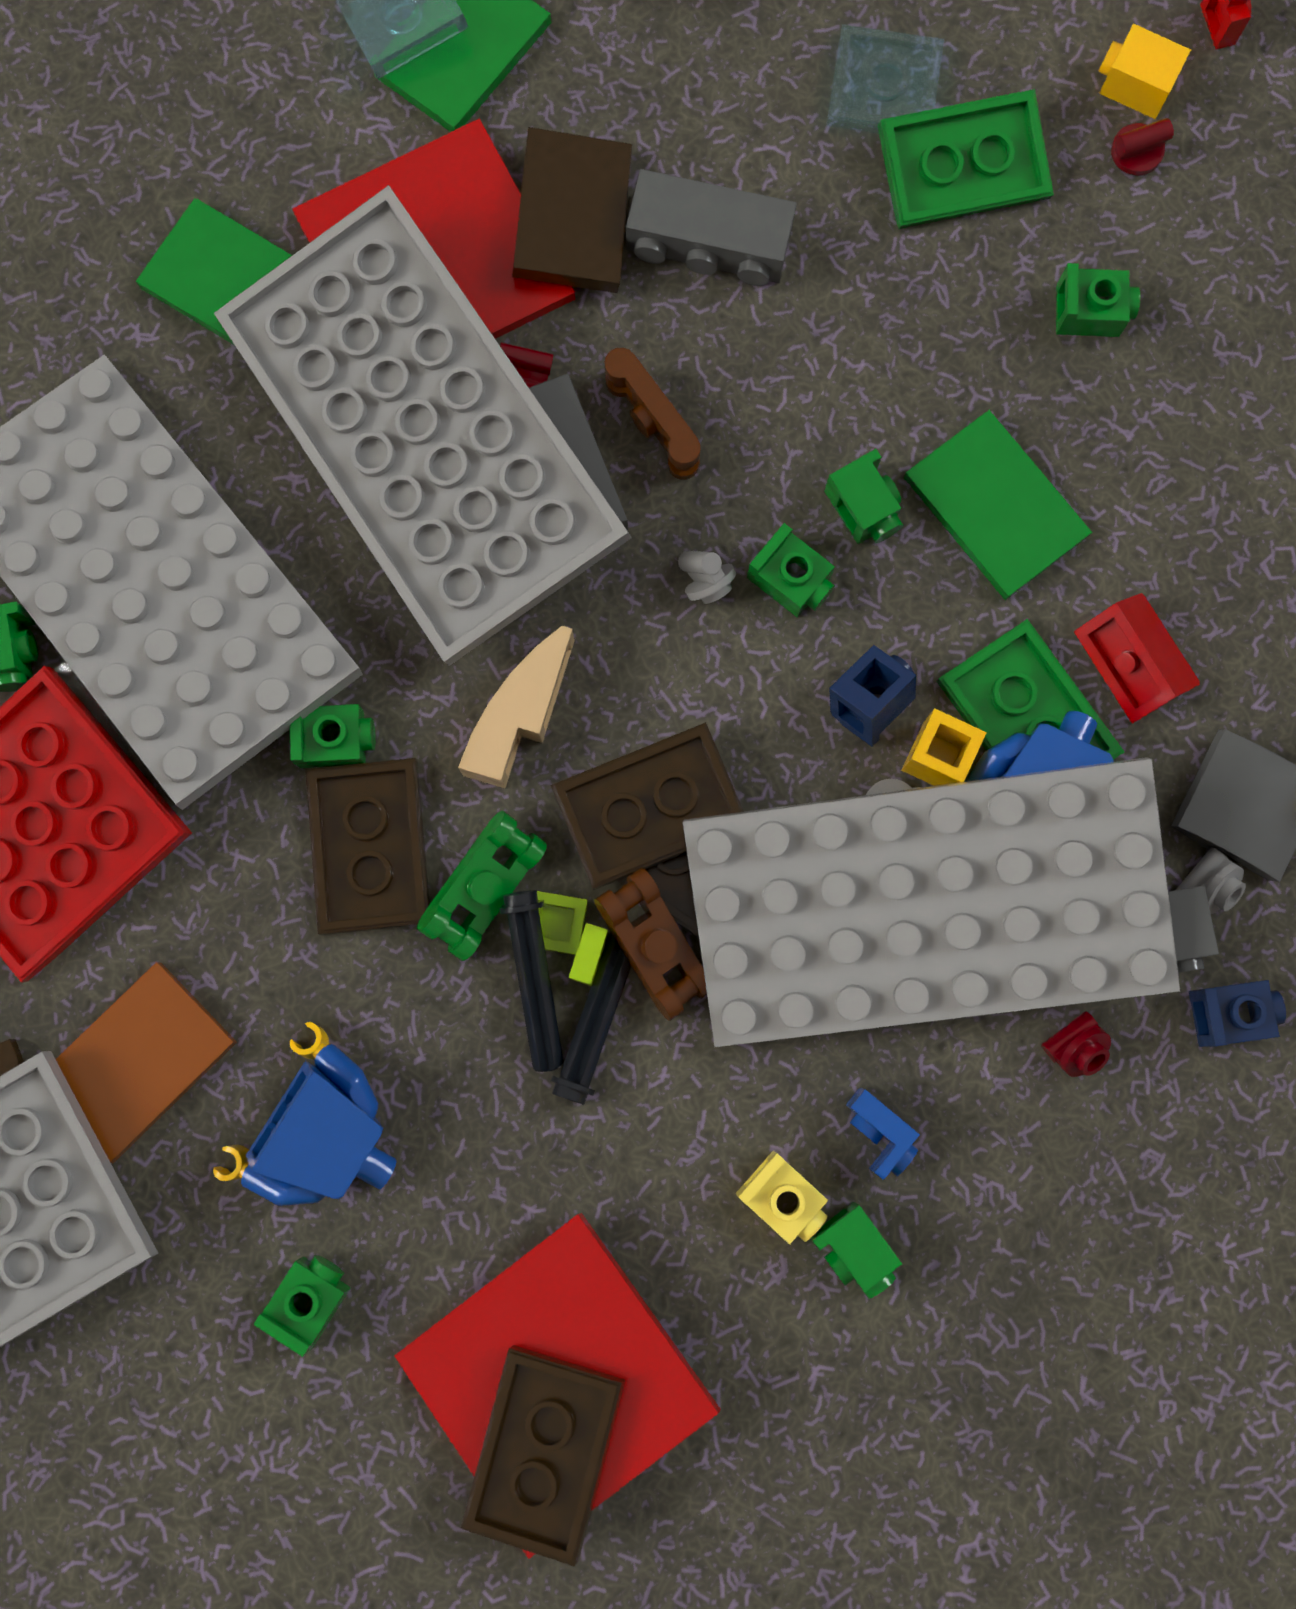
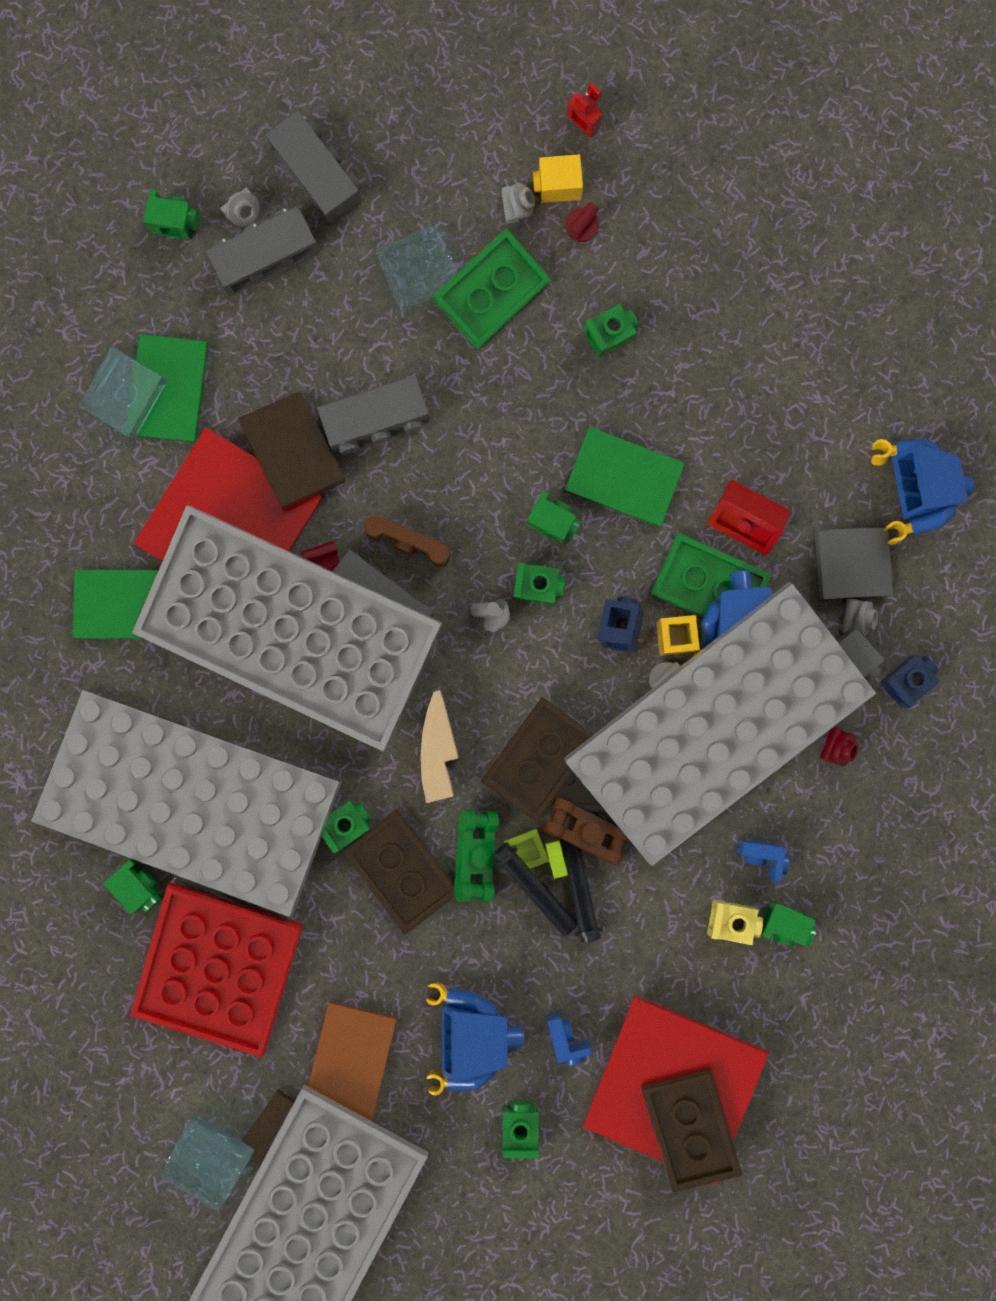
camera: 30 degrees left, 5 degrees up
none -> light grey plate [501,183,535,224]
none -> blue bracket [546,1012,592,1066]

